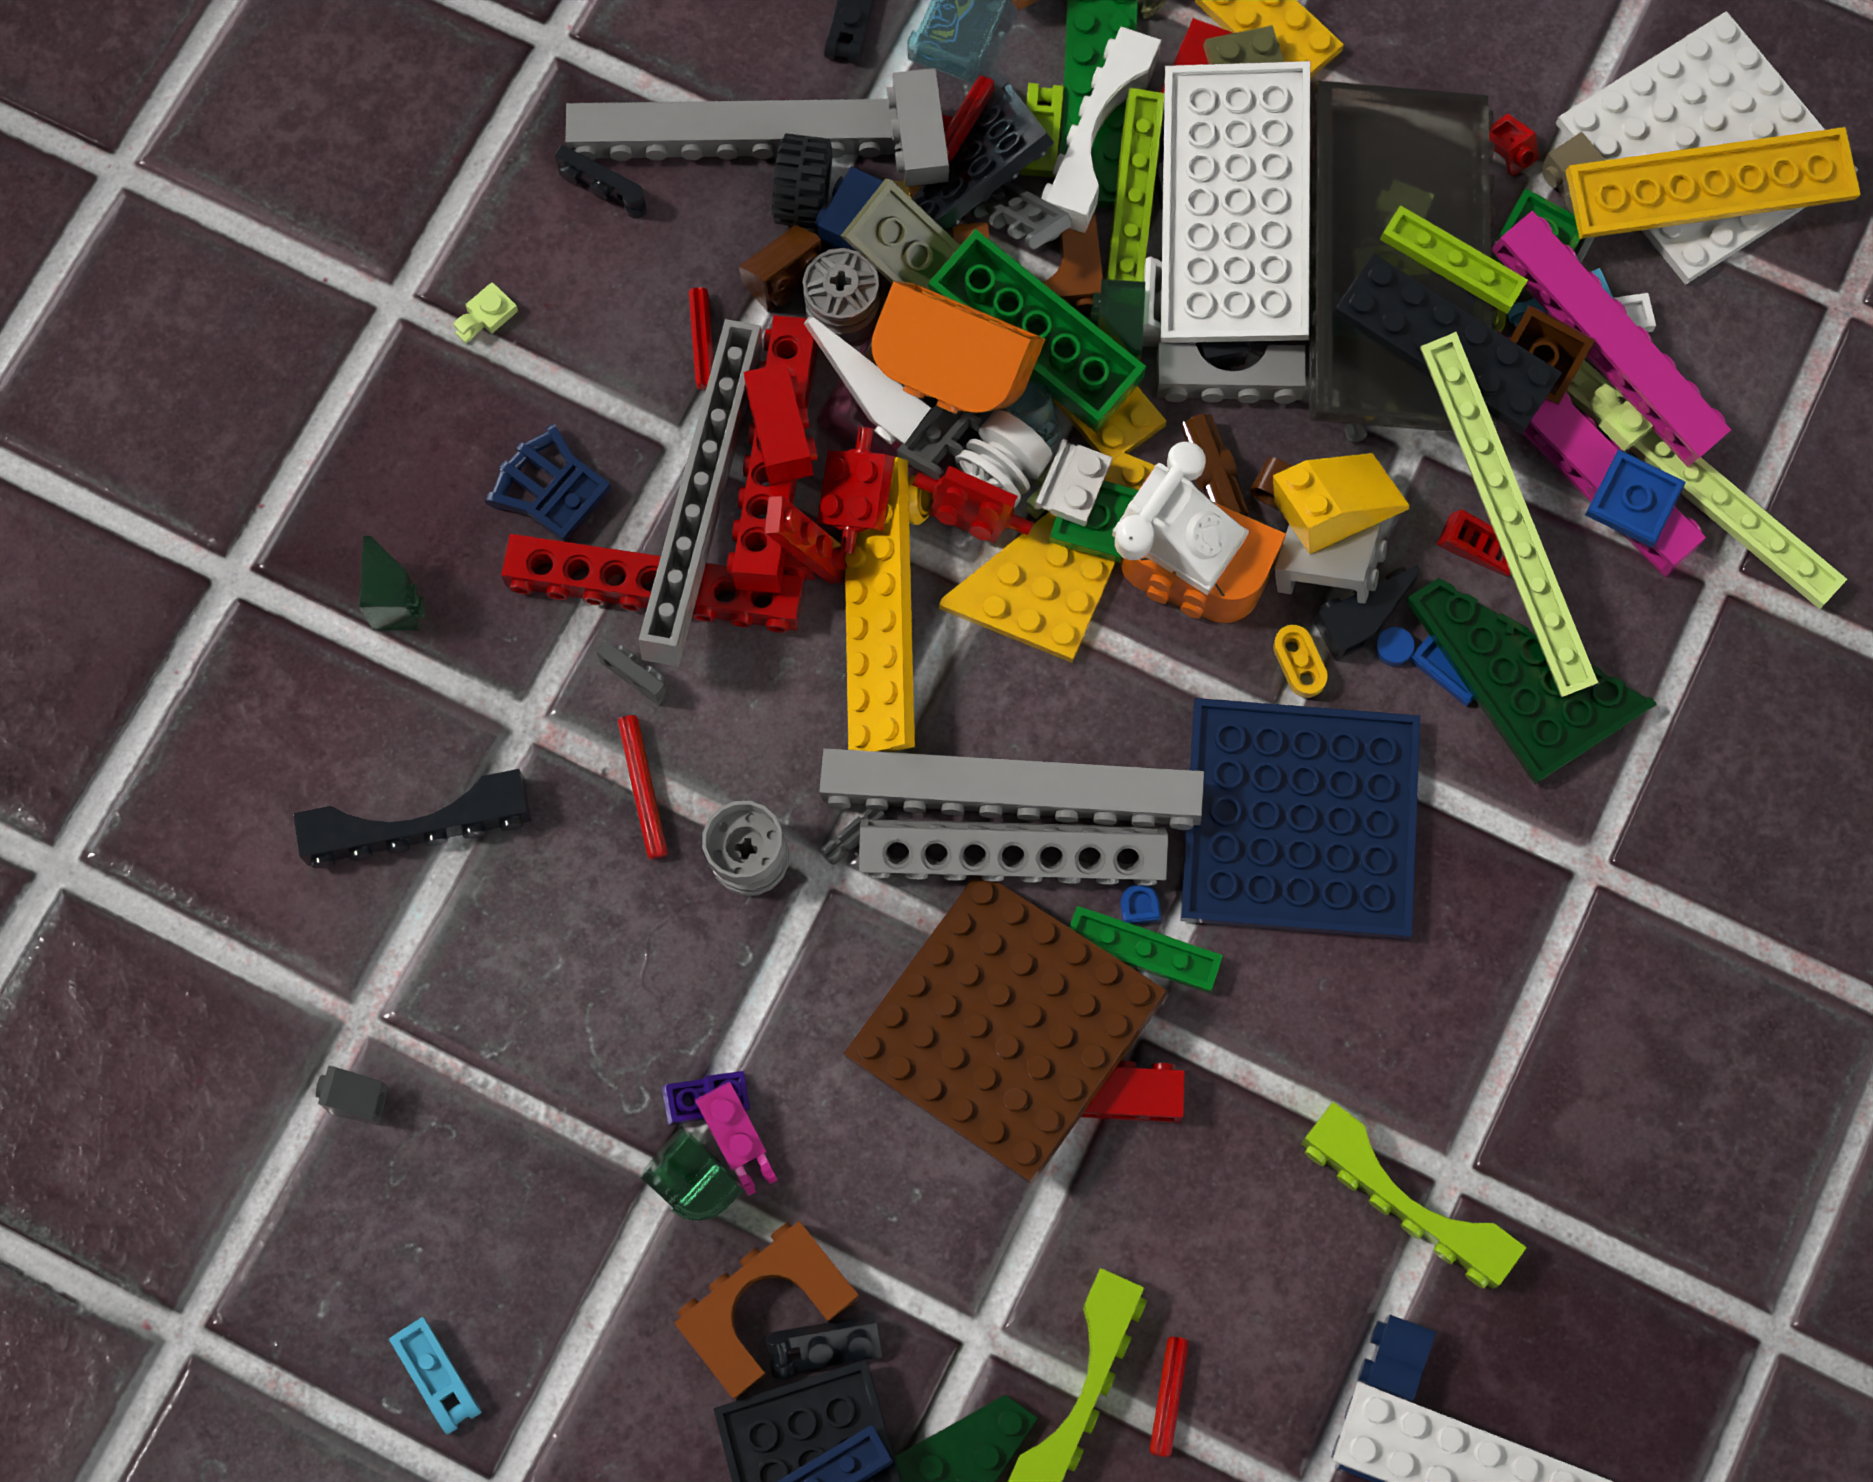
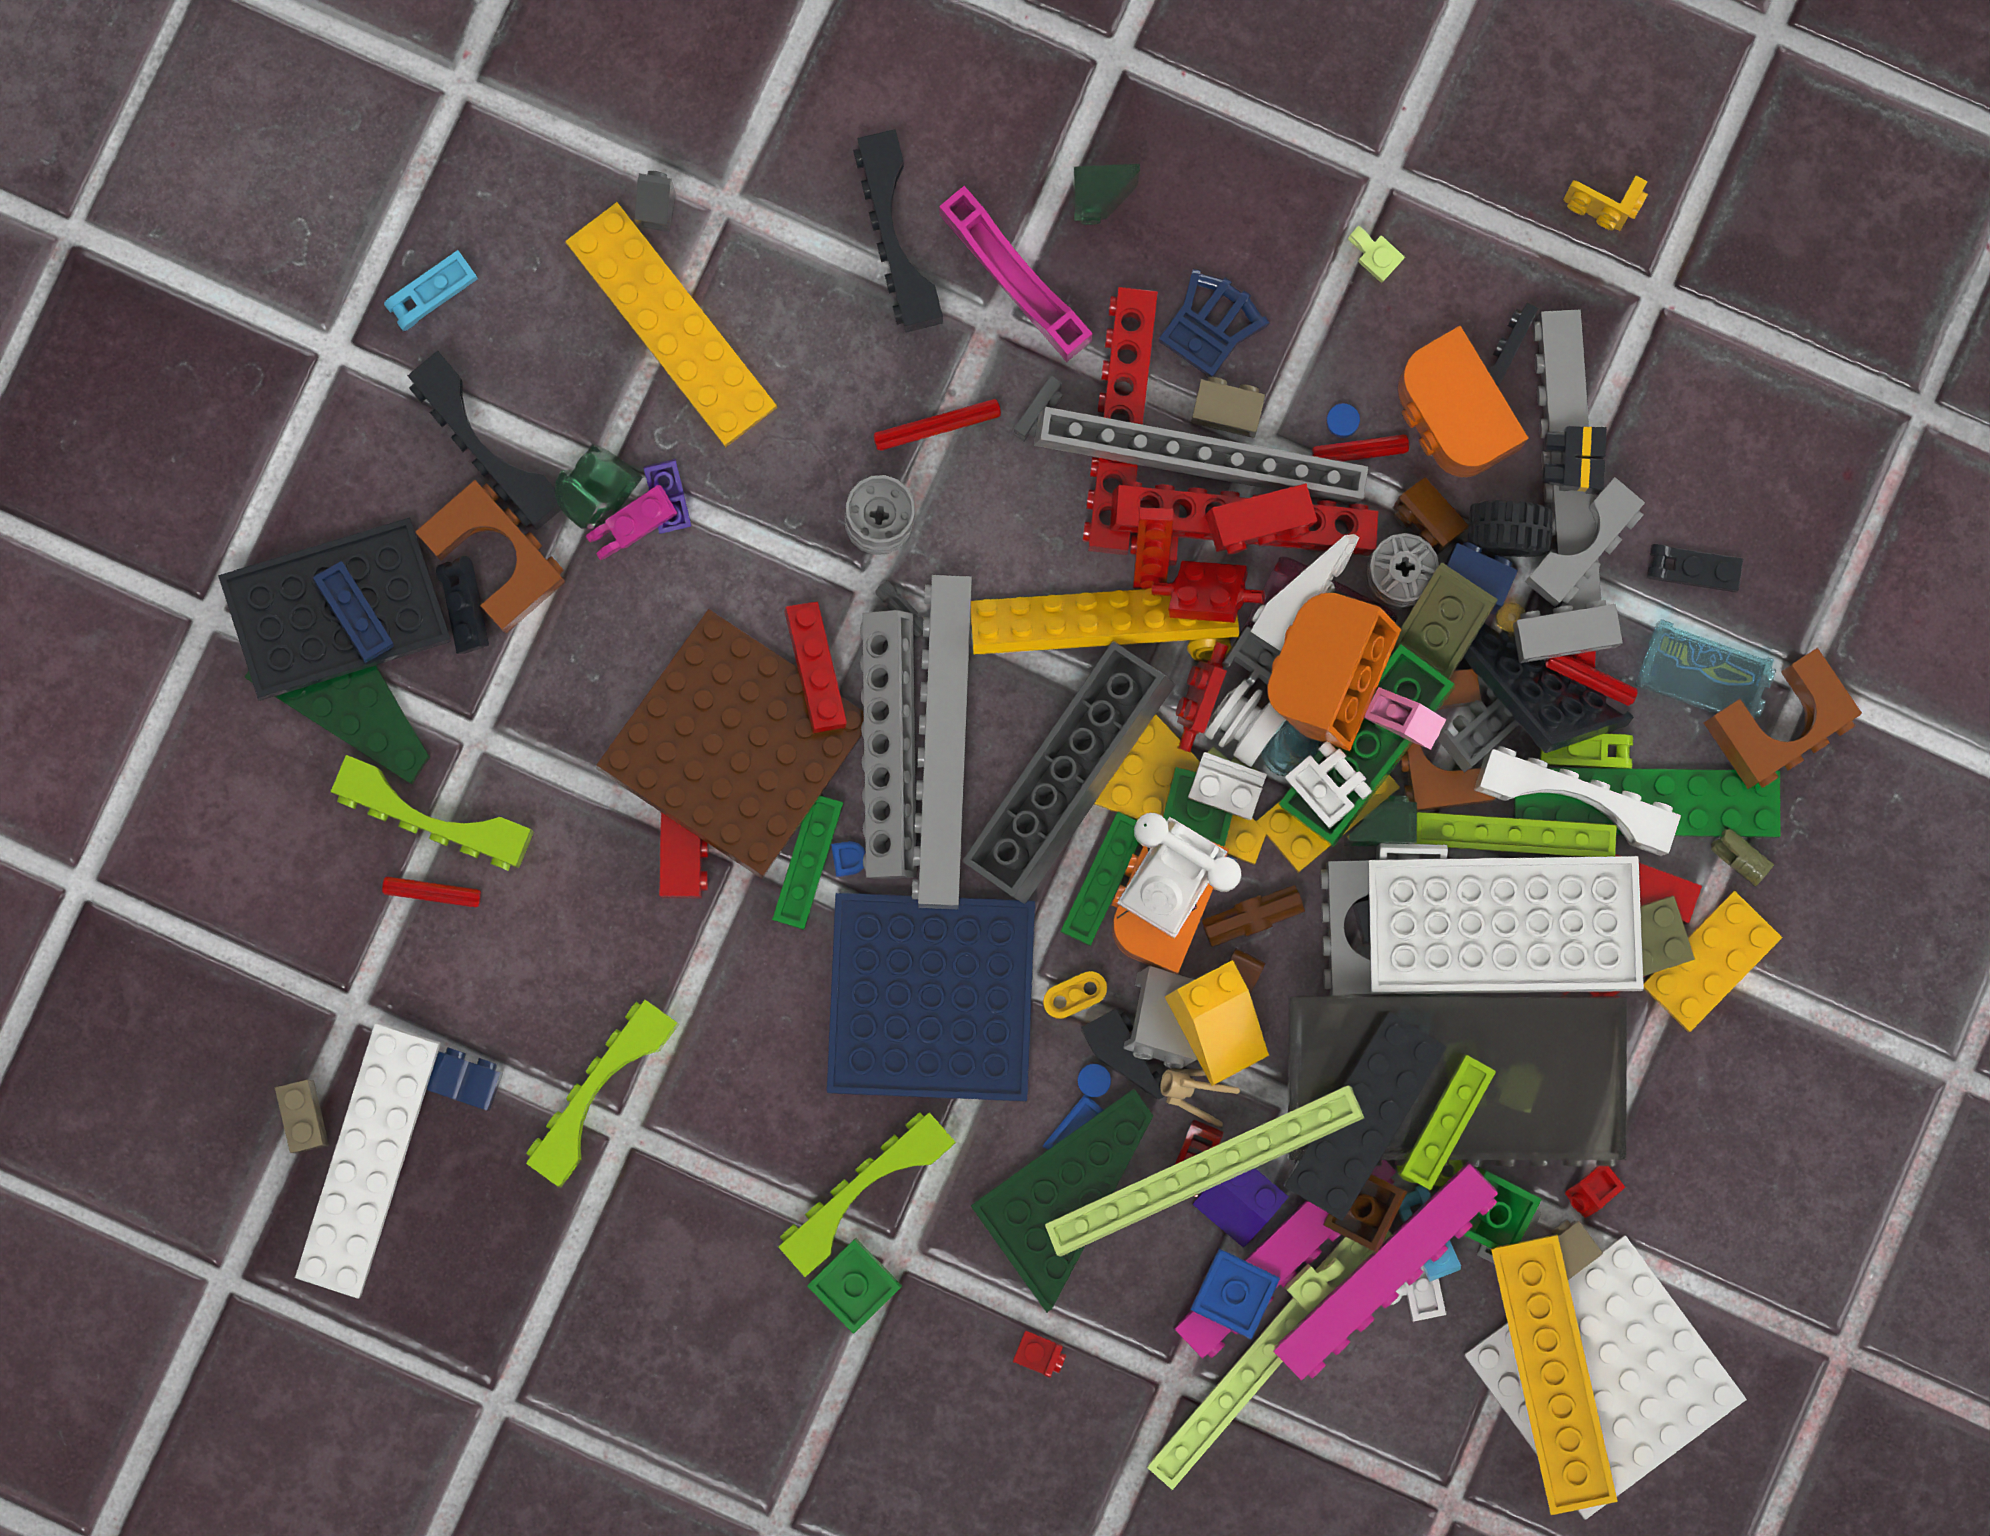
camera: 85 degrees right, 10 degrees up
none -> black arch [407,351,567,530]
none -> yellow plate [565,202,777,448]
none -> lime arch [779,1112,956,1277]
none -> red plate [784,601,847,733]
none -> green plate [807,1238,902,1334]
none -> dark pink arch [939,186,1093,362]
none -> dark grey brick [962,641,1176,904]
none -> red bracket [1013,1330,1066,1378]
none -> green plate [1060,812,1147,946]
none -> tan plant [1160,1068,1240,1127]
none -> dark tan brick [1191,377,1265,438]
none -> dark purple slope [1192,1168,1289,1248]
none -> white plate [1285,741,1373,829]
none -> blue tile [1326,403,1360,438]
none -> bright pink slope [1364,687,1446,750]
none -> orange brick [1398,326,1529,477]
none -> light grey arch [1525,477,1645,607]
none -> black hips [1542,426,1607,495]
none -> yellow bracket [1563,176,1648,231]

